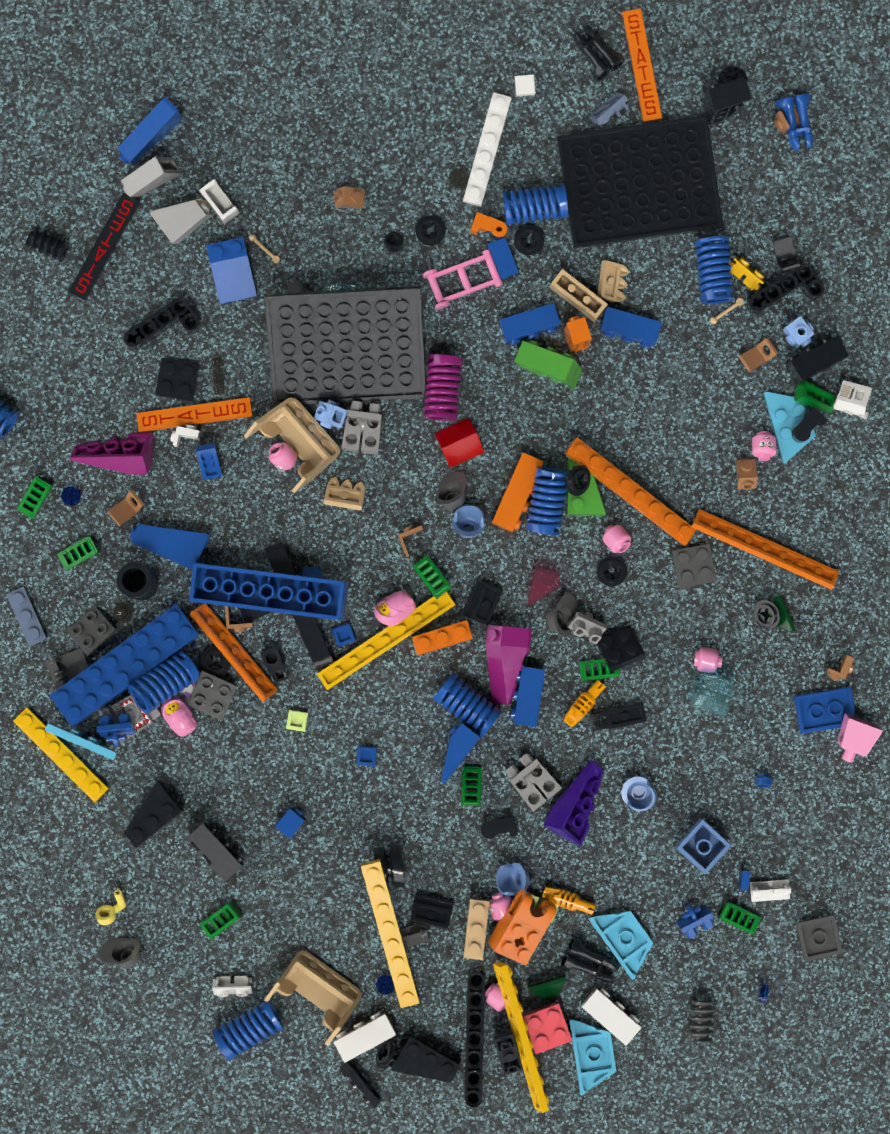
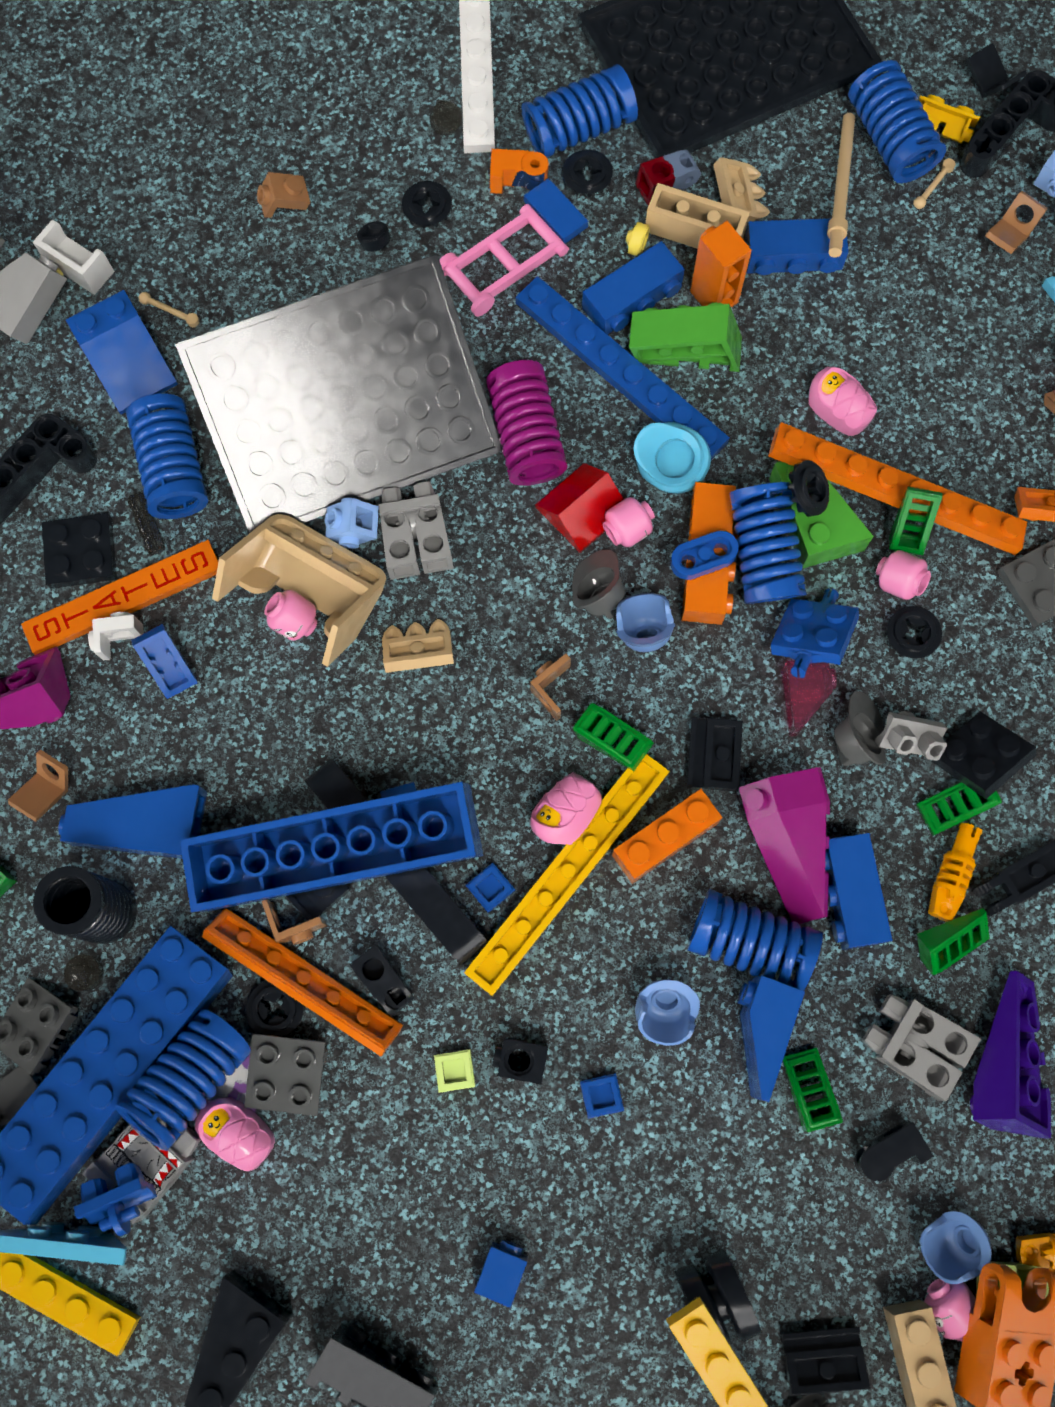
camera: 10 degrees left, 10 degrees down
none -> blue piece [126,393,208,519]
none -> black brick [492,1038,548,1085]
none -> blue plate [515,276,730,460]
none -> bright pink head [603,497,655,547]
none -> light yellow tile [626,222,650,256]
none -> medium azure piece [633,422,711,494]
none -> leg [635,150,701,206]
none -> medium blue helmet [635,979,700,1046]
none -> blue plate [670,531,739,580]
none -> blue plate [771,588,859,678]
none -> bright pink piece [809,367,877,436]
none -> tan bar [827,113,855,258]
none -> green slope [889,487,943,555]
none -> green slope [917,908,990,976]

